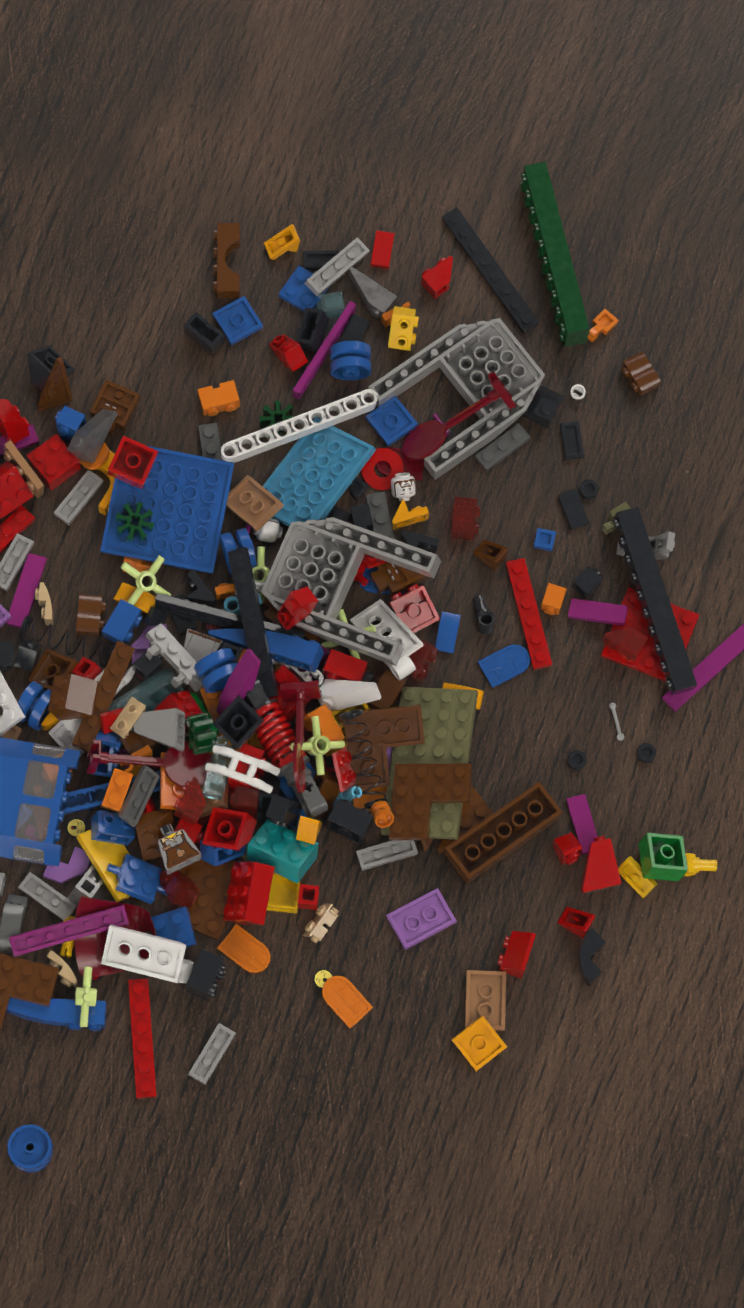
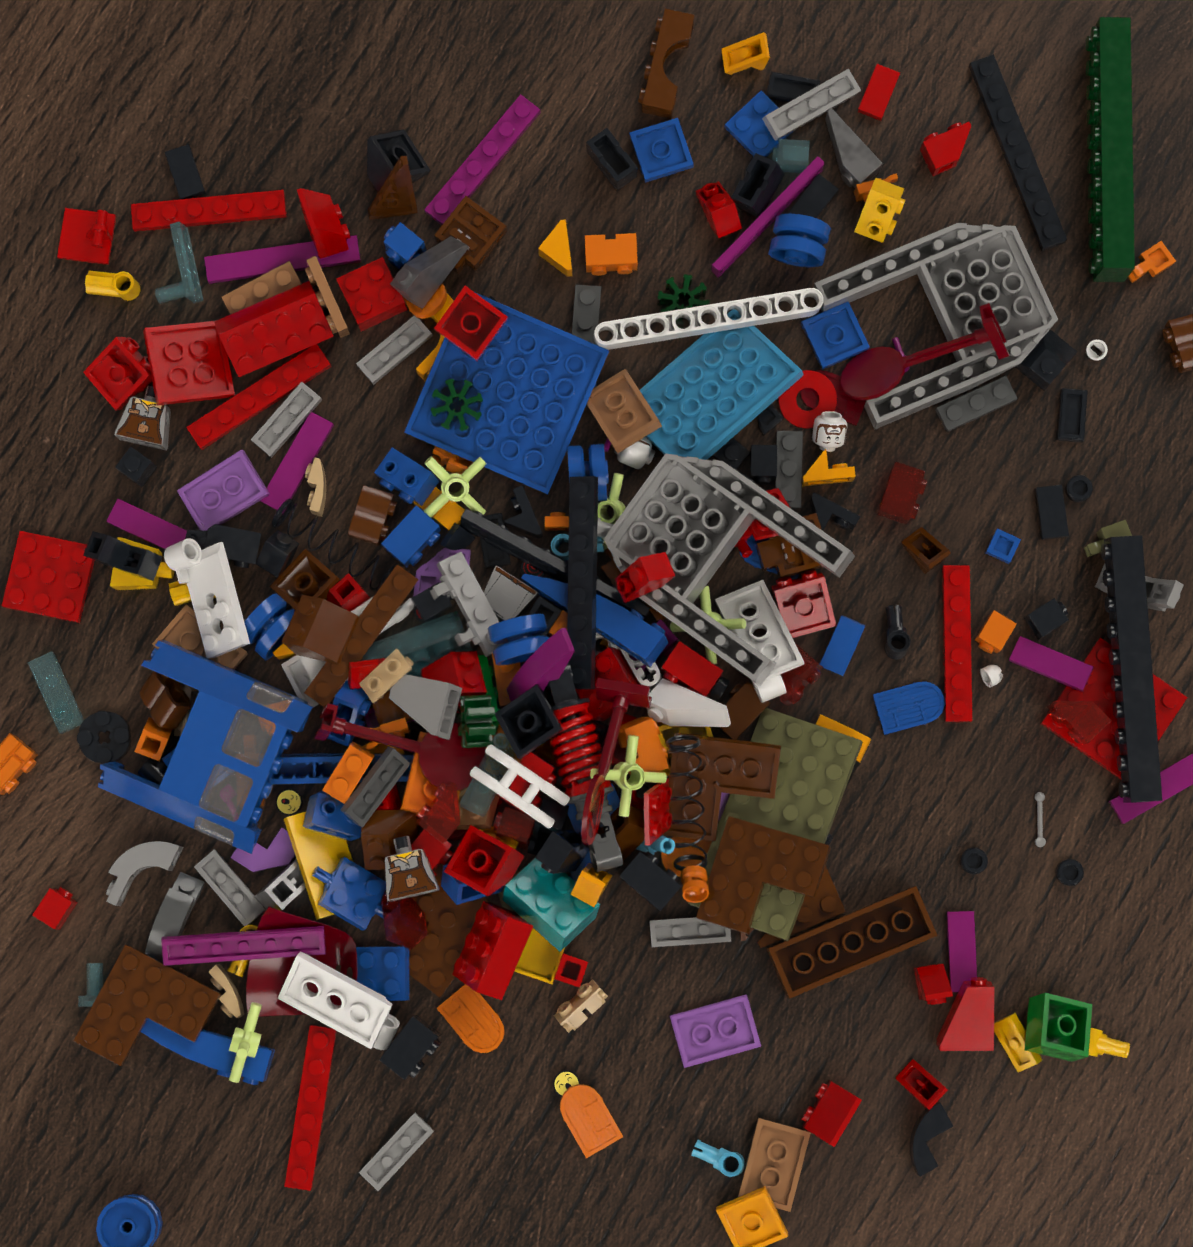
camera: 20 degrees right, 10 degrees up
none -> blue brick [374,447,439,506]
none -> magenta plate [424,94,541,226]
none -> light orange slope [538,220,572,277]
none -> medium azure pin [692,1140,745,1177]
none -> white hinge [980,665,1003,688]

